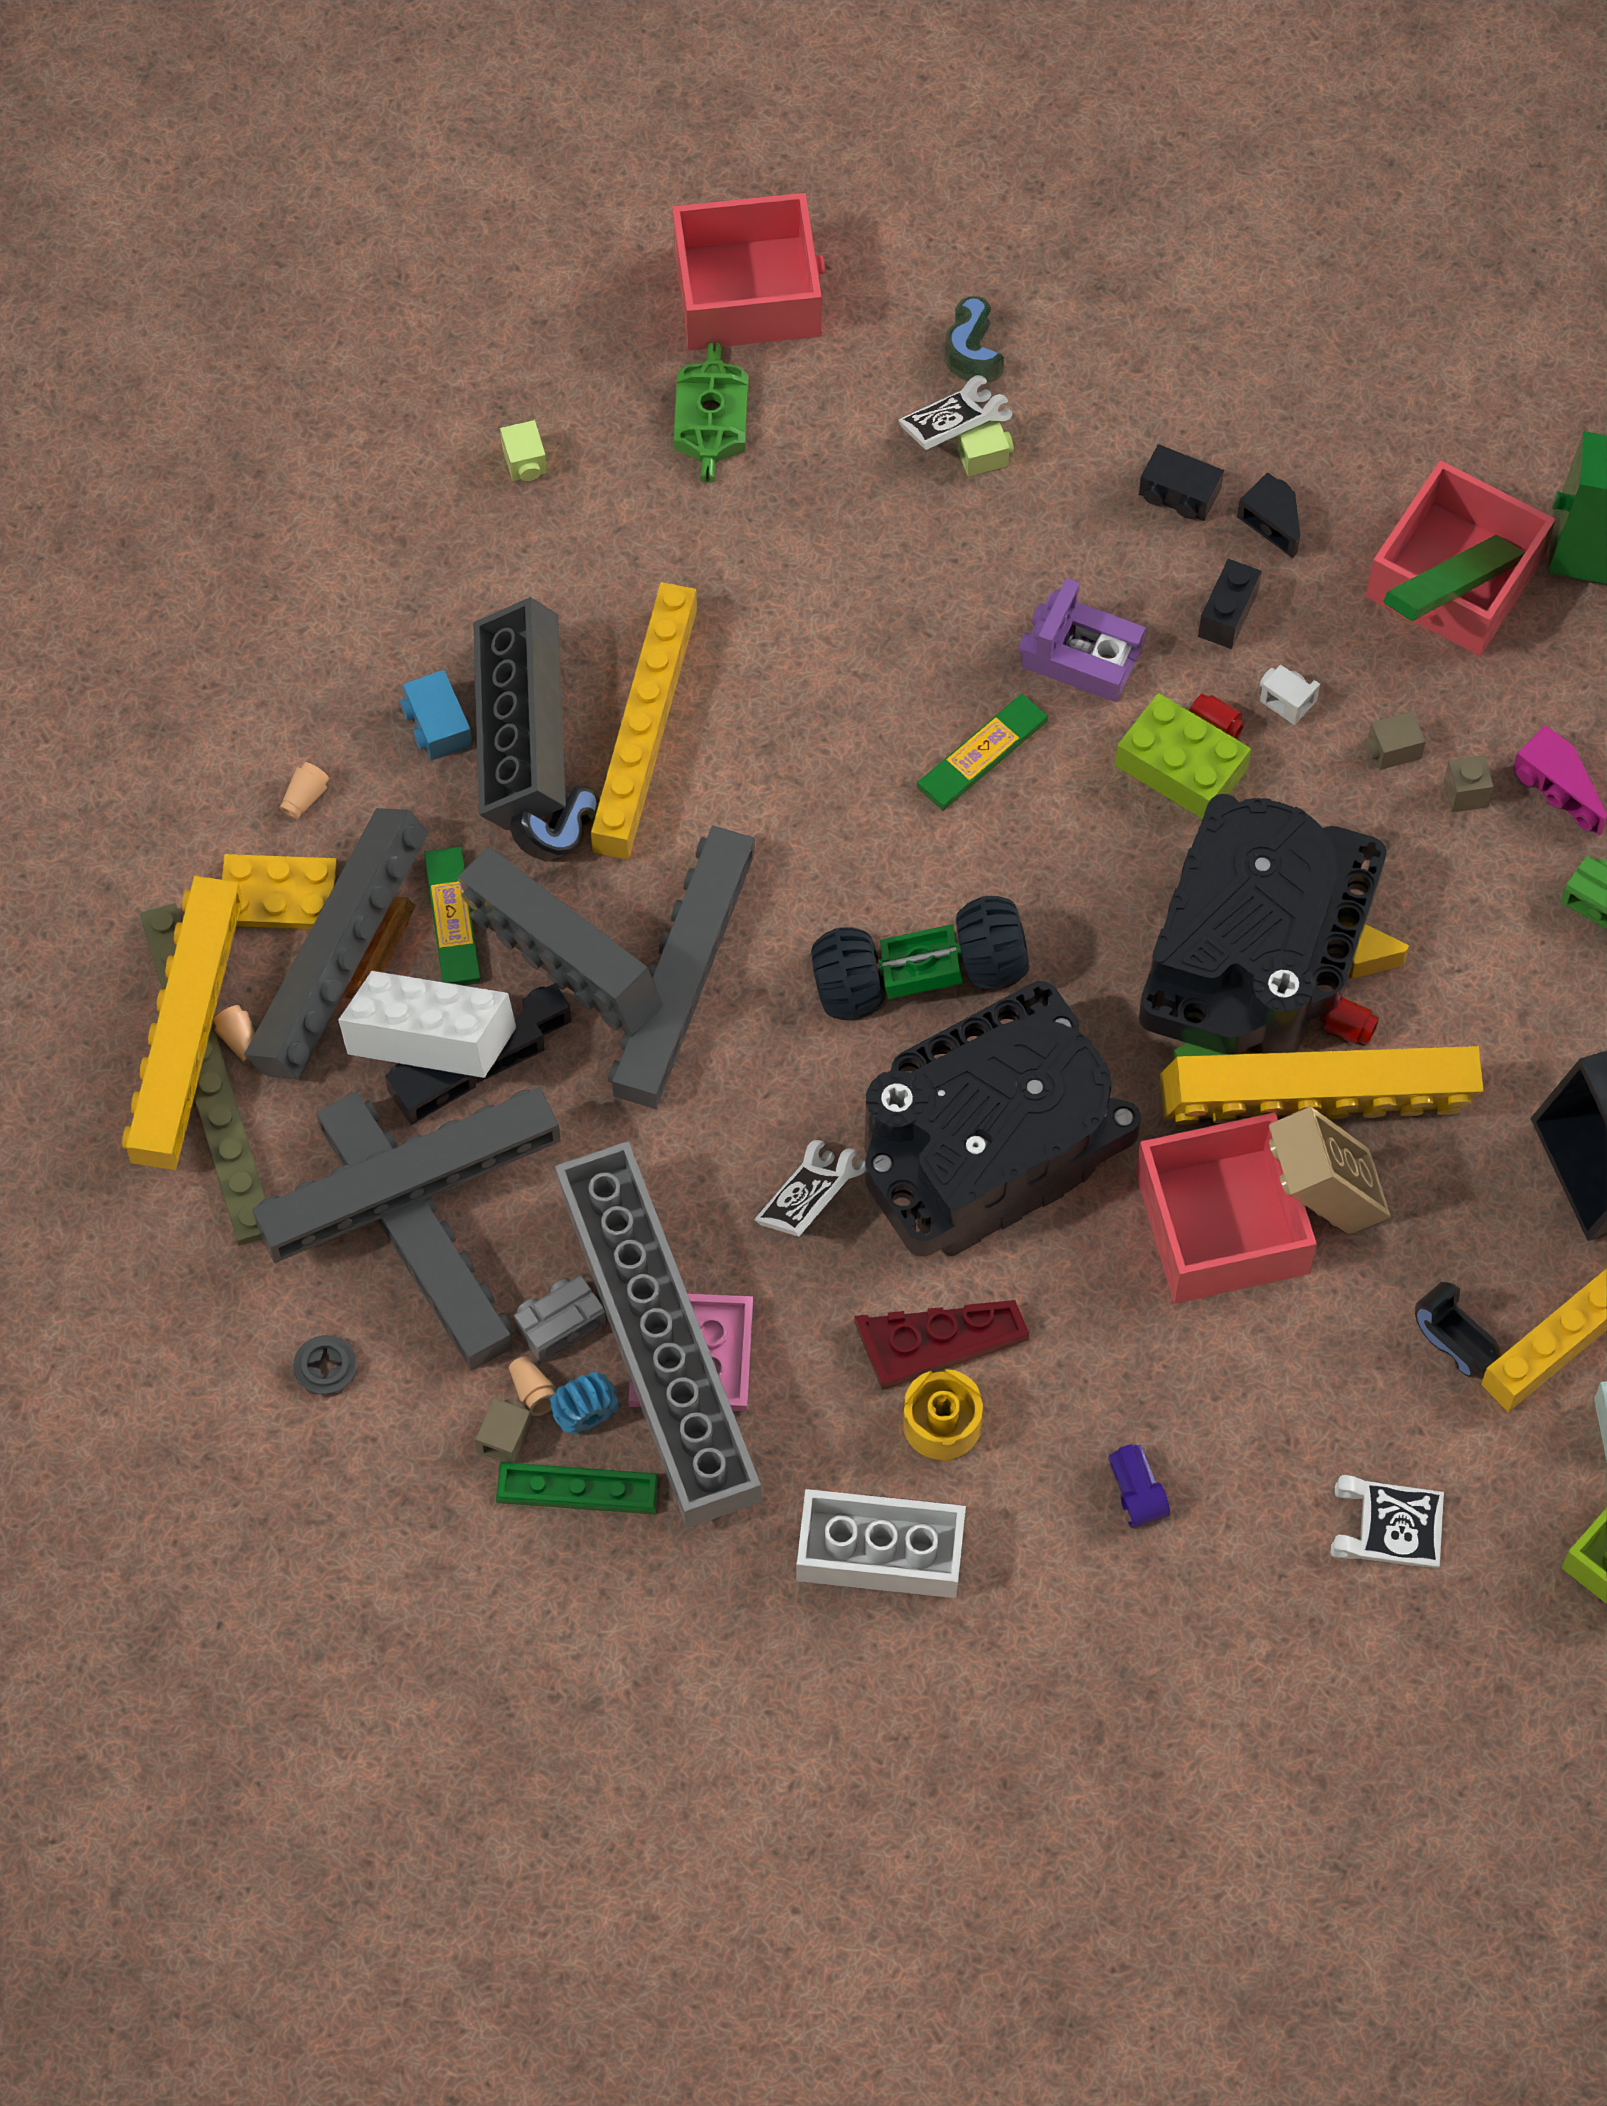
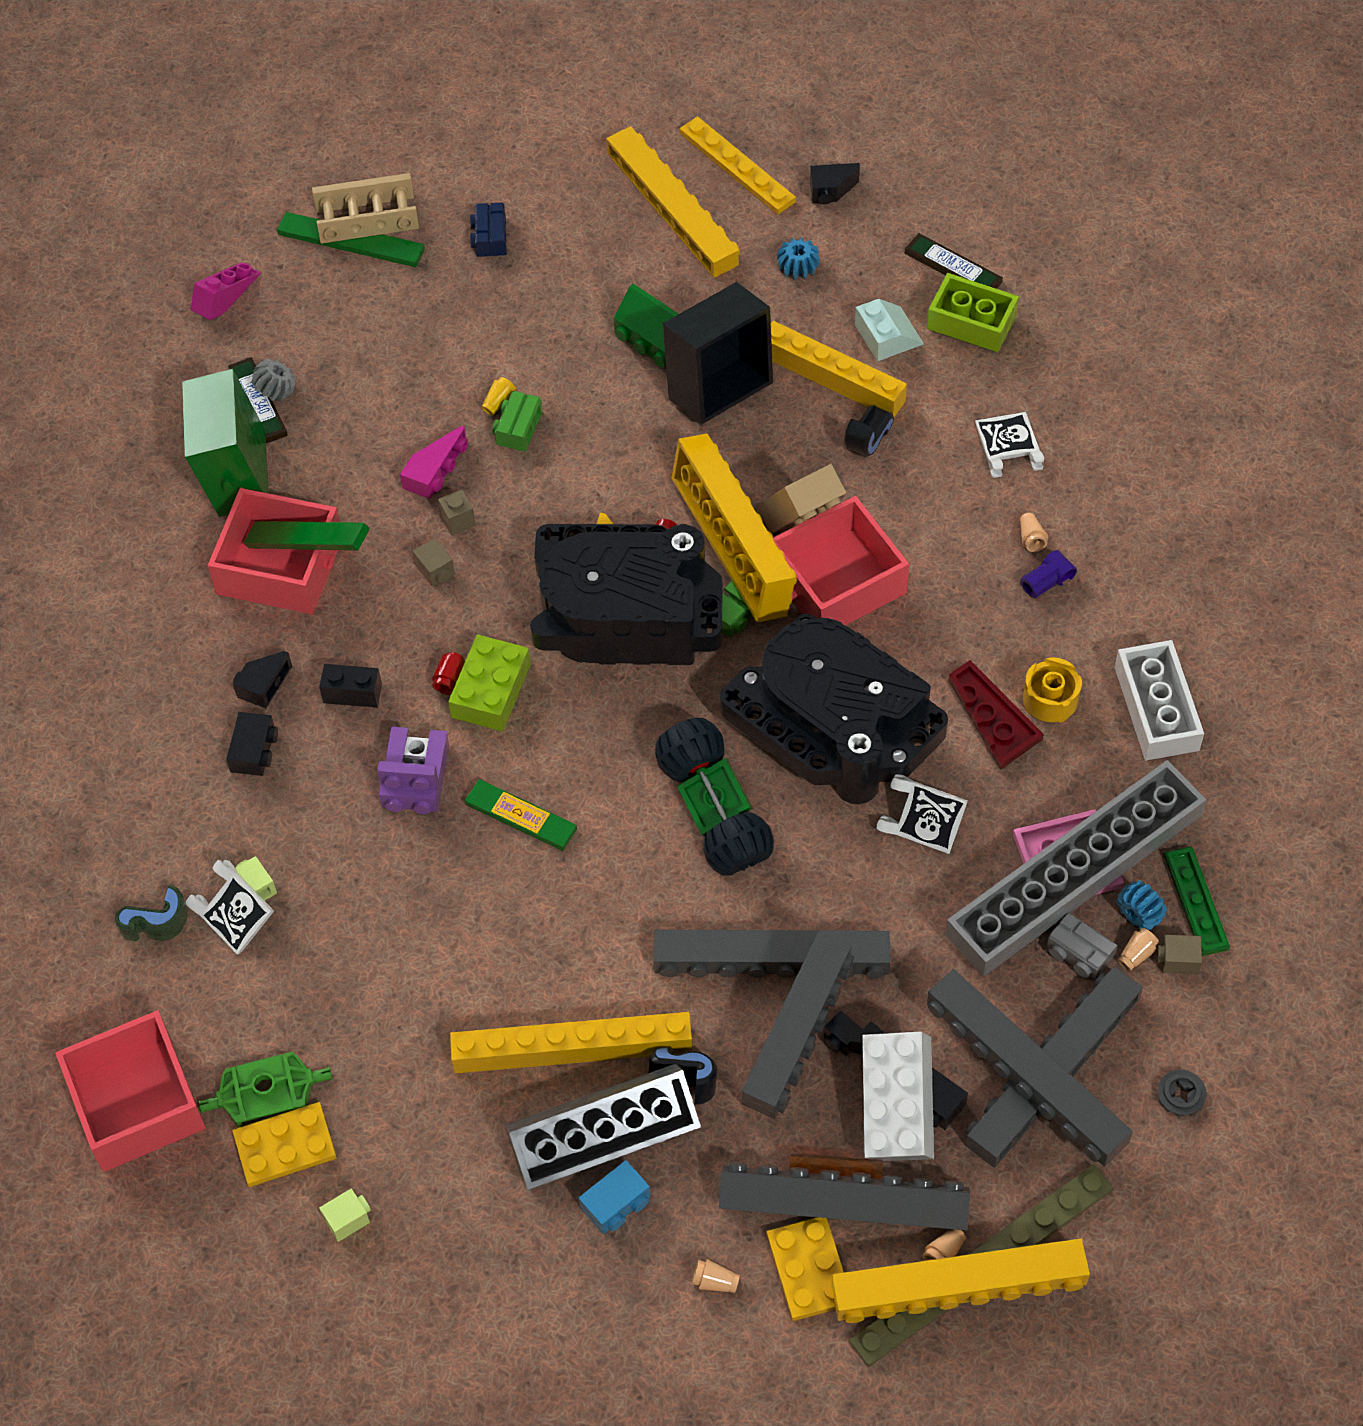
camera: 105 degrees left, 5 degrees down
tile [424,847,481,986] -> none
white brick [1260,664,1320,725] -> none
none -> yellow plate [232,1102,337,1187]
none -> light nougat cone [1020,513,1048,552]

